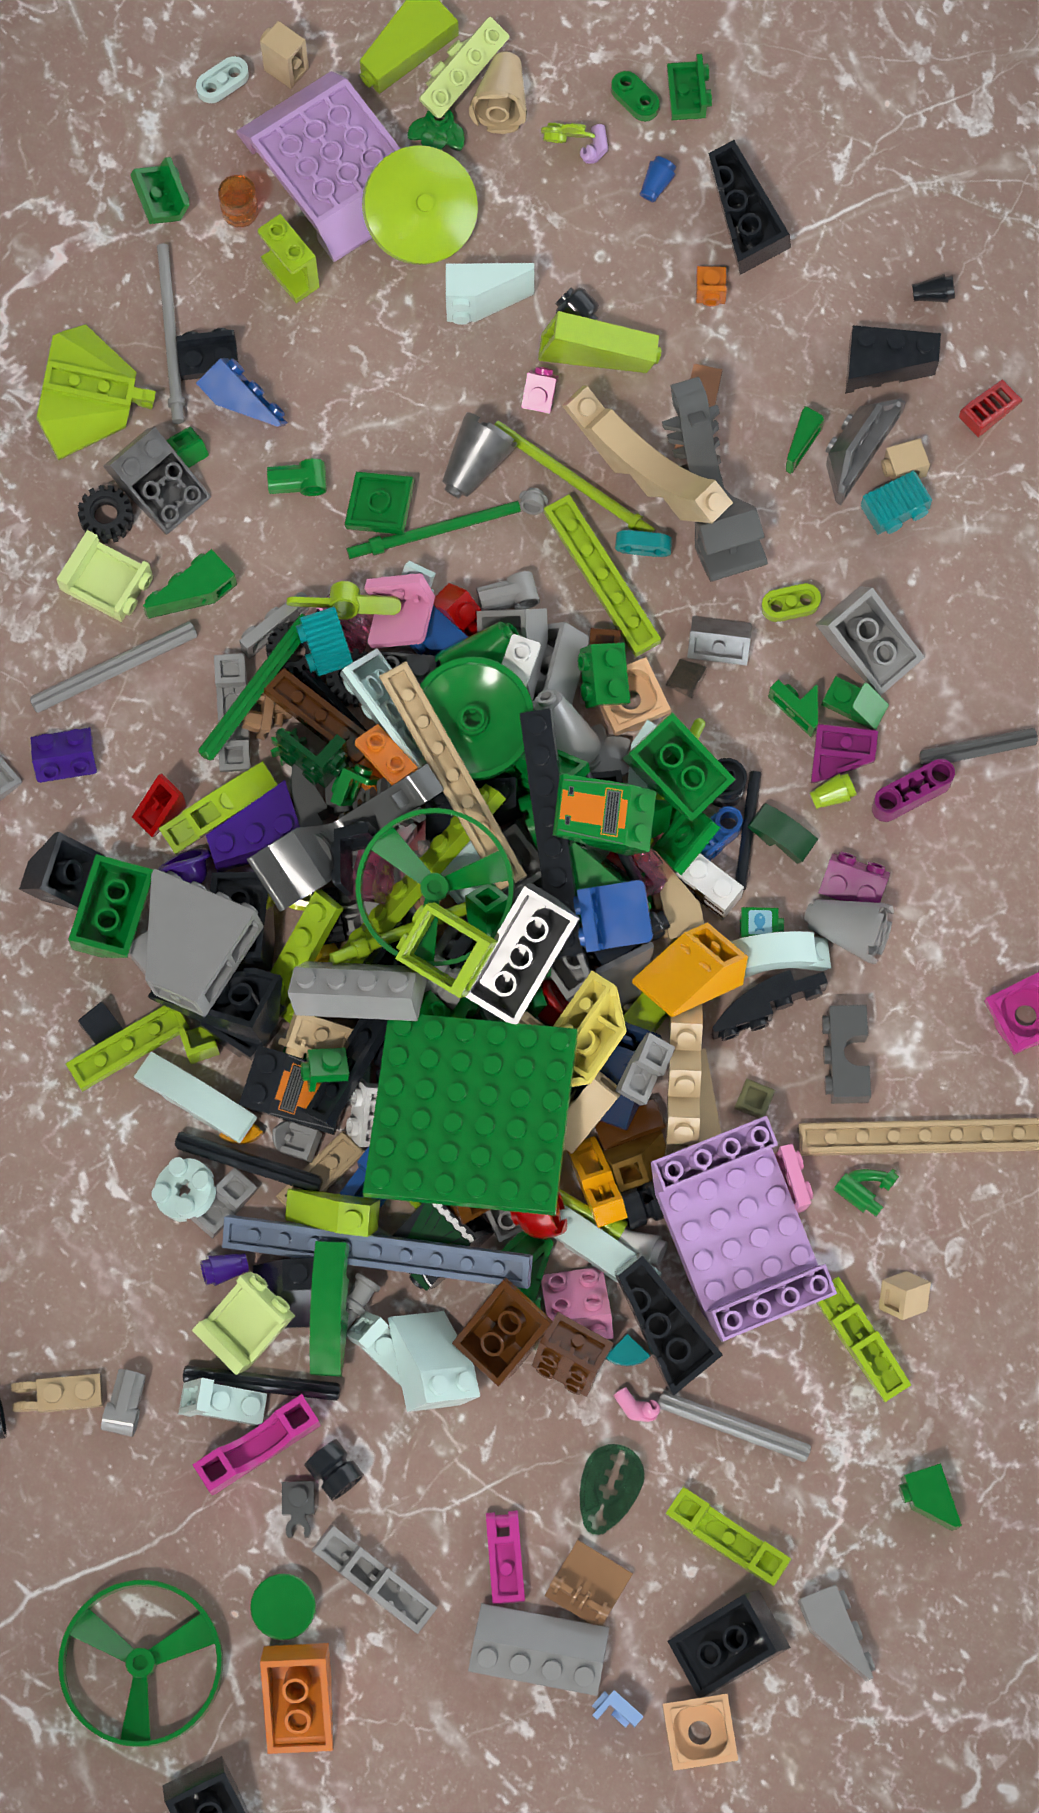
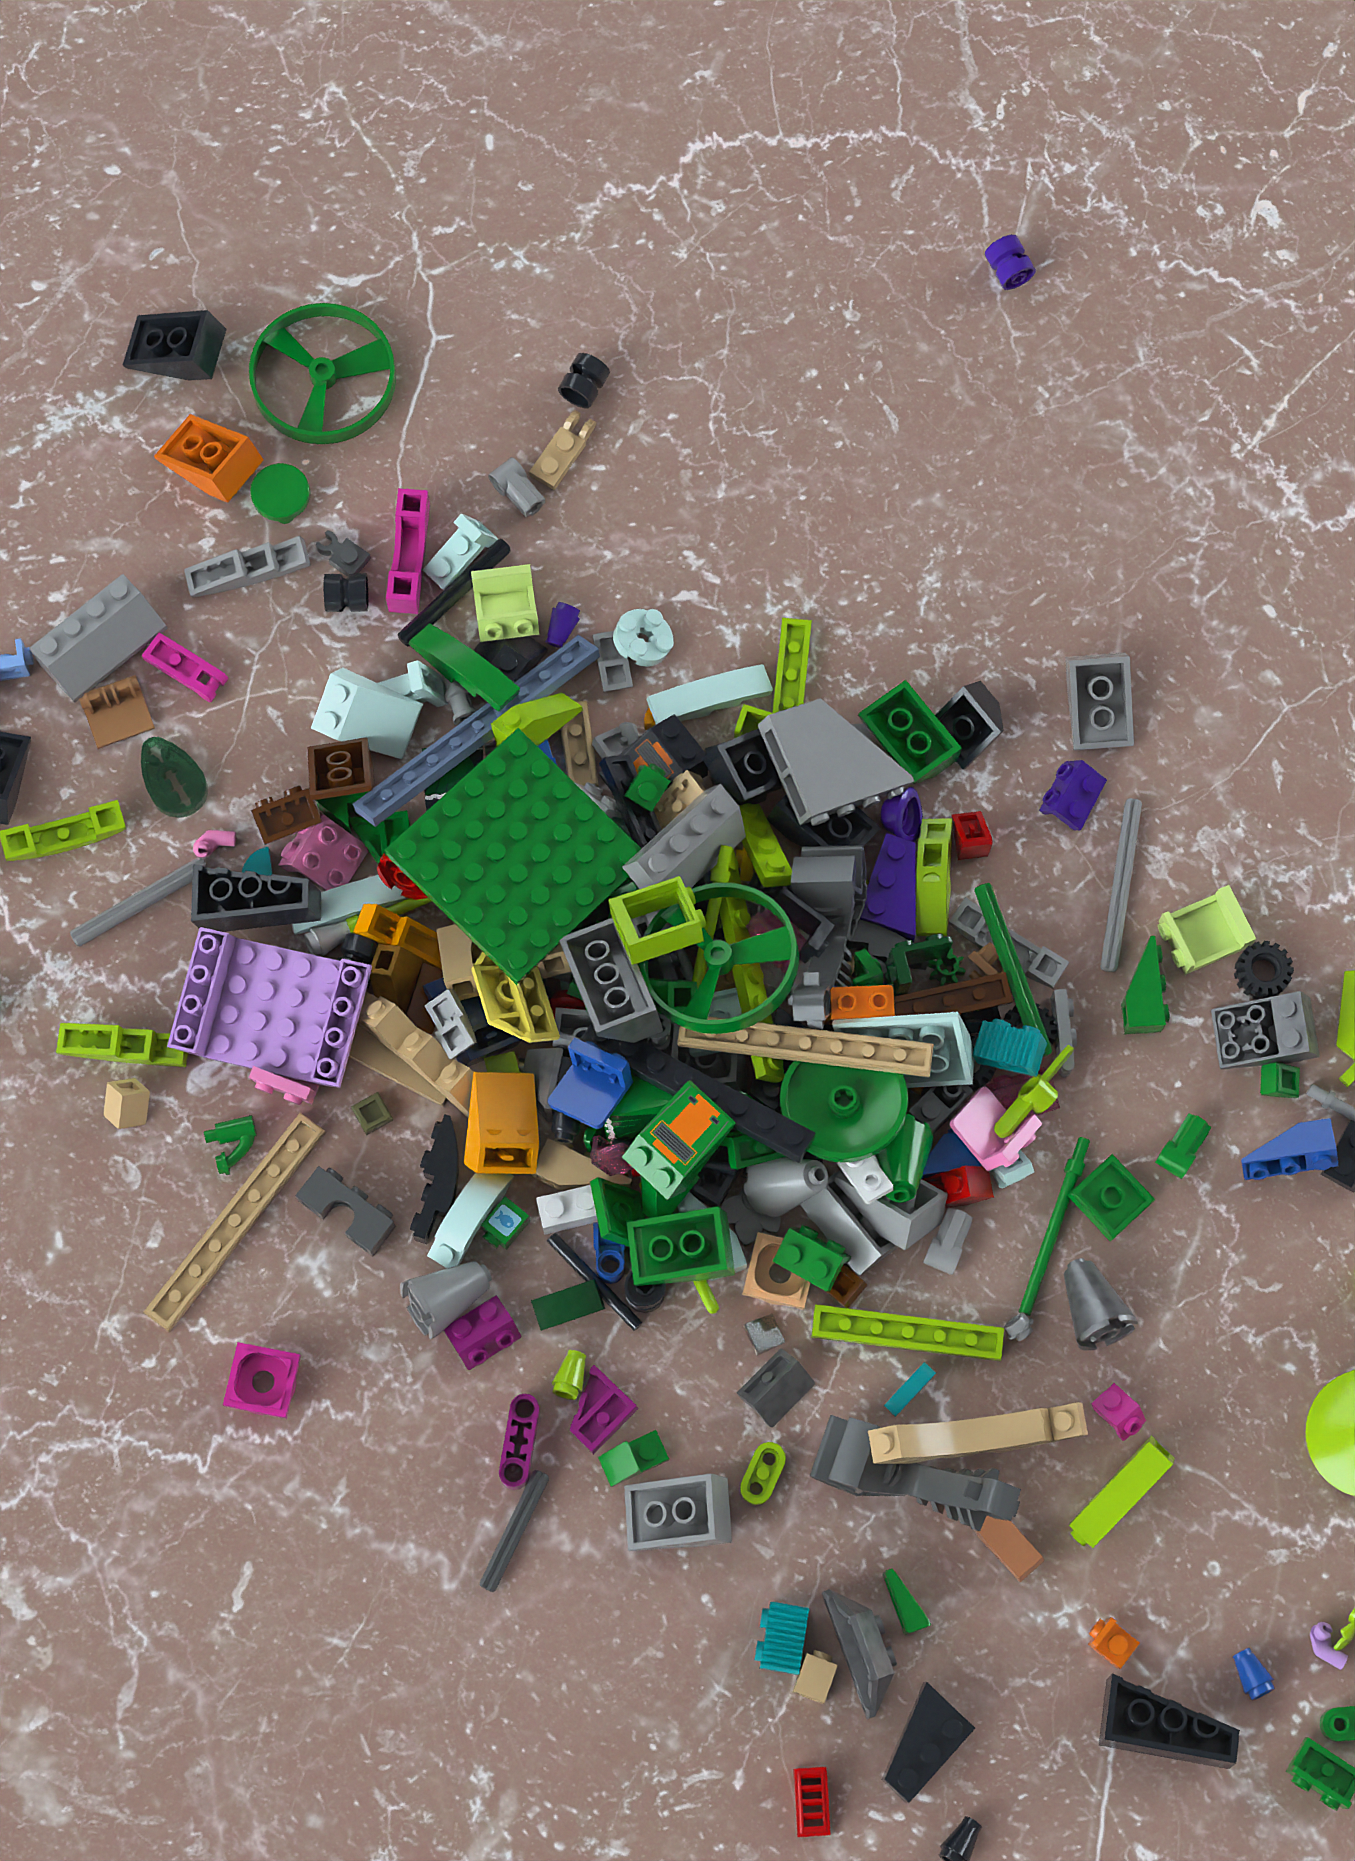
camera: 125 degrees right, 0 degrees up
black slope [78,1002,123,1045] -> none
black axle [174,1132,323,1192] -> none
light aqua slope [446,263,534,325] -> none
lime bar [494,420,656,533] -> none
black head [555,287,599,320] -> none
green slope [768,679,818,738] -> none

